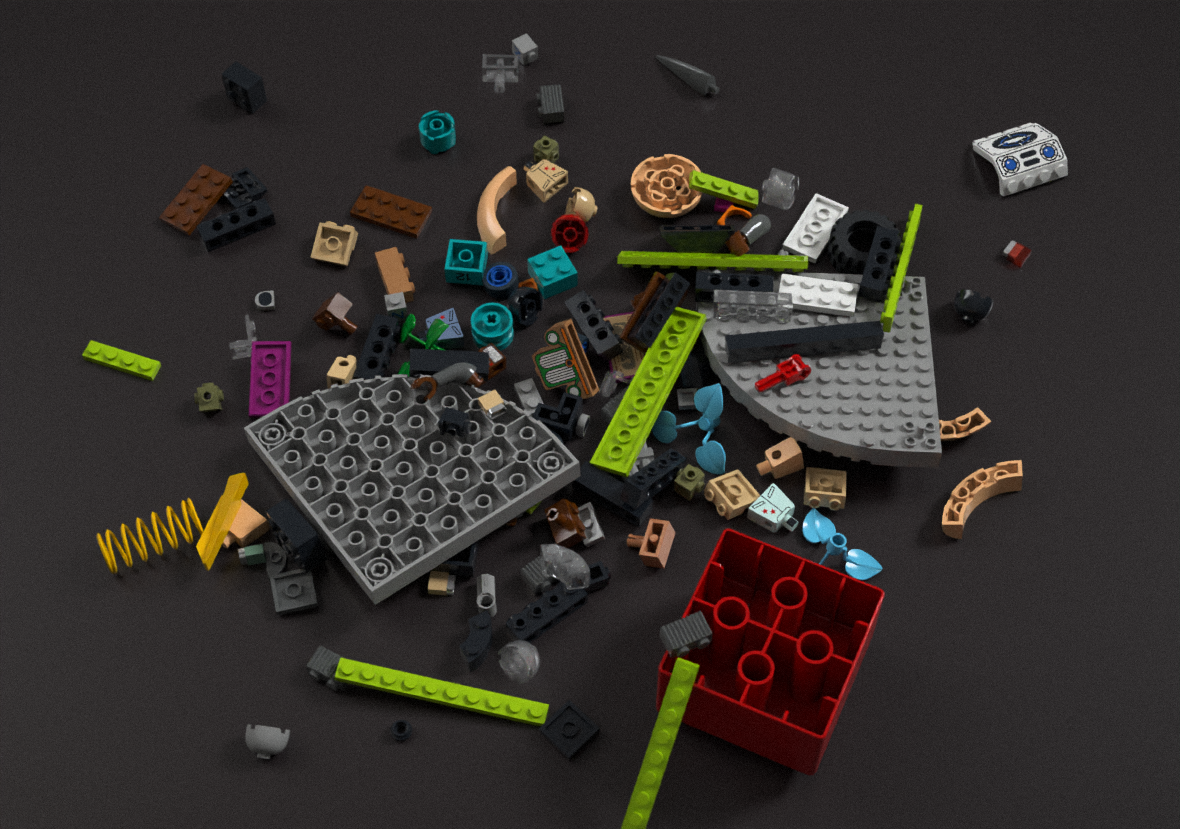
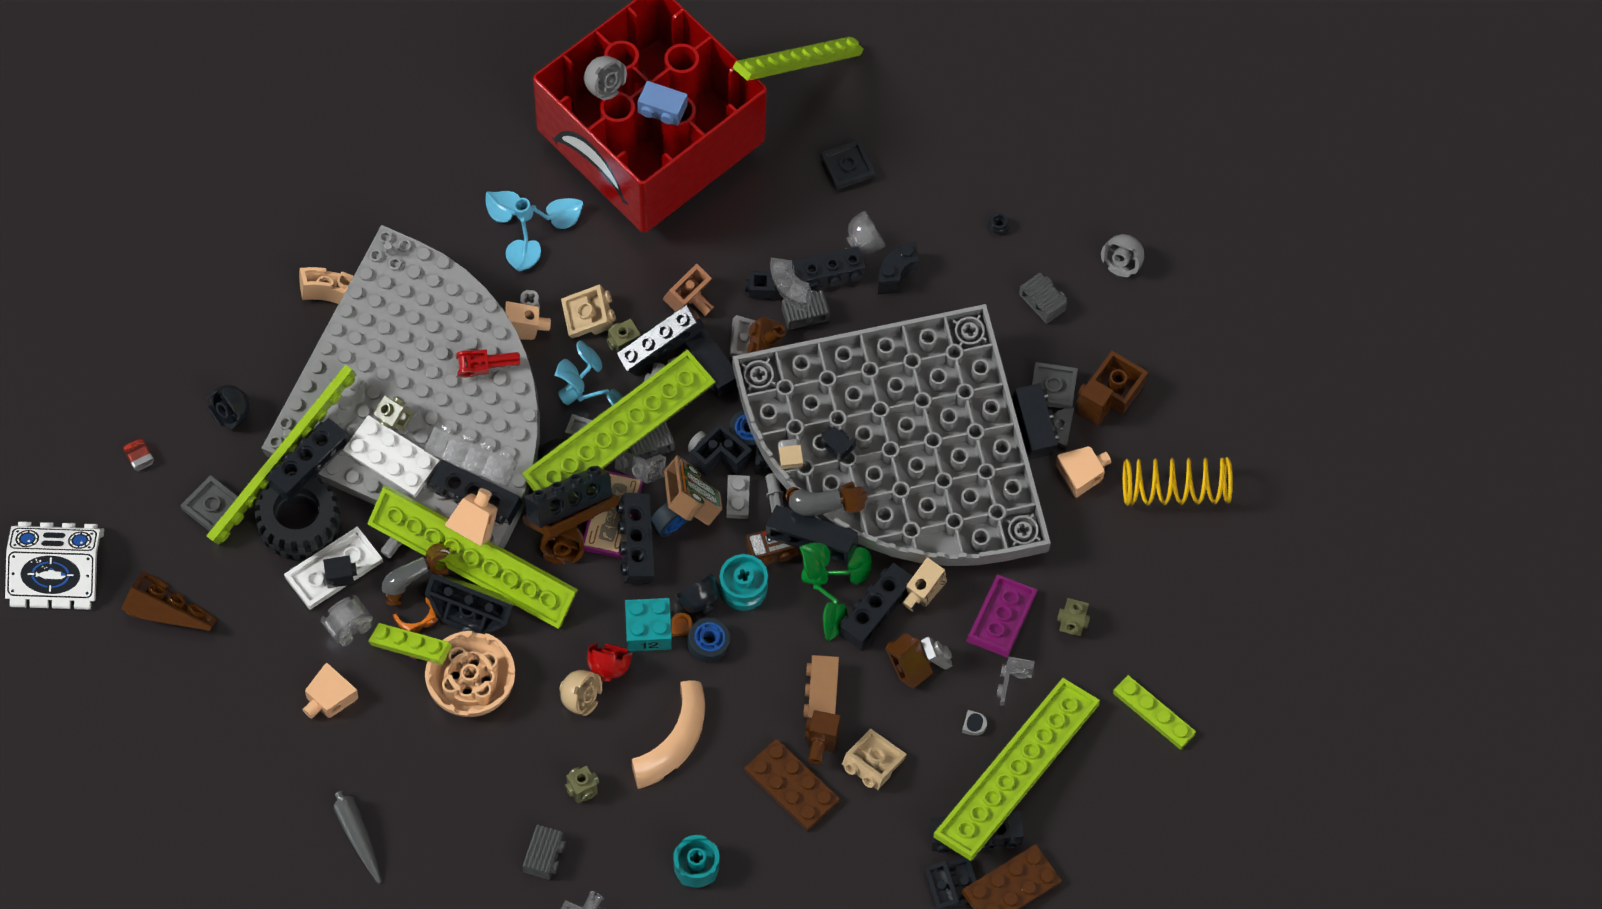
camera: 160 degrees left, 5 degrees up
yellow wedge [196,473,249,571] -> none
sand green piece [238,544,266,565] -> none
lime plate [335,658,549,727] -> none
light grey brick [384,292,408,322] -> none
sand blue torso [417,308,464,350] -> none
teal brick [444,239,488,285] -> none
light grey piece [477,574,497,618] -> none
tan torso [524,159,568,203] -> none
dark grey brick [660,611,713,658] -> none
black tile [725,321,884,363] -> none
light aqua torso [747,483,798,533] -> none
tan plate [804,467,846,510] -> none
light nougat brick [942,460,1023,539] -> none
none -> reddish brown wedge [121,571,217,631]
none -> dark grey plate [180,475,238,531]
none -> light nougat torso [302,663,358,719]
none -> black brick [323,555,357,588]
none -> olive brick [374,396,414,431]
none -> light nougat torso [445,488,497,546]
none -> light grey bush [520,290,540,310]
none -> light grey cylinder [584,56,627,100]
none -> medium blue brick [638,81,687,126]
none -> reddish brown brick [805,710,840,765]
none -> light grey plate [921,637,953,670]
none -> lime plate [934,678,1100,861]
none -> reddish brown brick [1076,378,1113,426]
none -> reddish brown brick [1092,351,1148,415]

